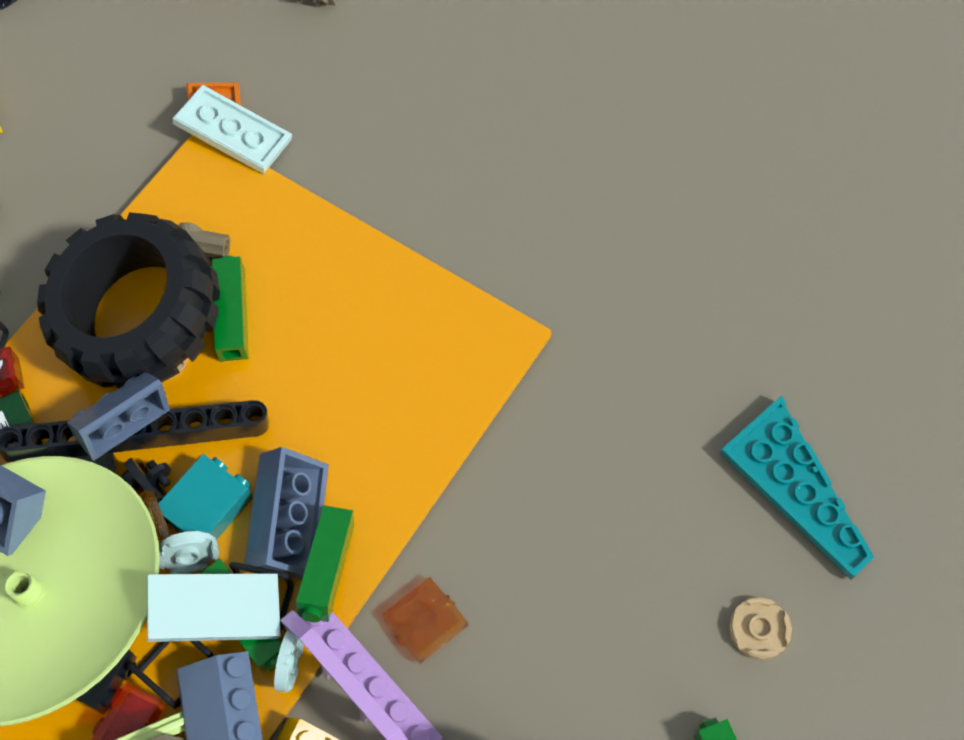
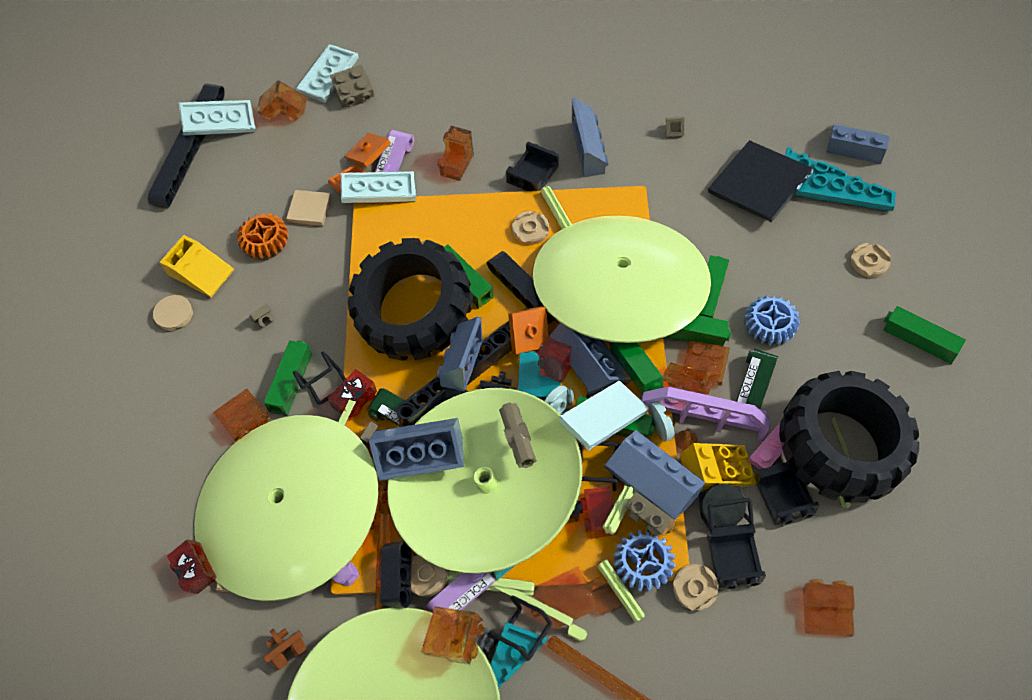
camera: 30 degrees left, 5 degrees down
none -> orange gear [237,213,288,260]
none -> tan tile [286,190,331,226]
none -> orange plate [345,133,391,167]
none -> lavender door [375,130,414,172]
none -> clear orange brick [438,125,474,181]
none -> black beam [486,251,555,324]
none -> dark tan piece [499,402,537,468]
none -> black panel [506,142,559,191]
none -> orange plate [508,306,549,354]
none -> tan tile [512,211,549,245]
none -> yellowish green dish [533,216,711,343]
none -> clear red brick [537,337,572,383]
none -> yellowish green axle [541,186,572,229]
none -> sand blue slope [571,98,608,177]
none -> clear orange plate [663,362,713,395]
none -> dark tan tile [665,116,684,137]
none -> green brick [666,315,731,348]
none -> clear orange tile [676,428,698,451]
none -> green brick [699,255,729,318]
none -> black tile [708,140,813,223]
none -> dark green door [736,348,778,409]
none -> light blue gear [744,295,800,346]
none -> sand blue slope [827,123,890,164]

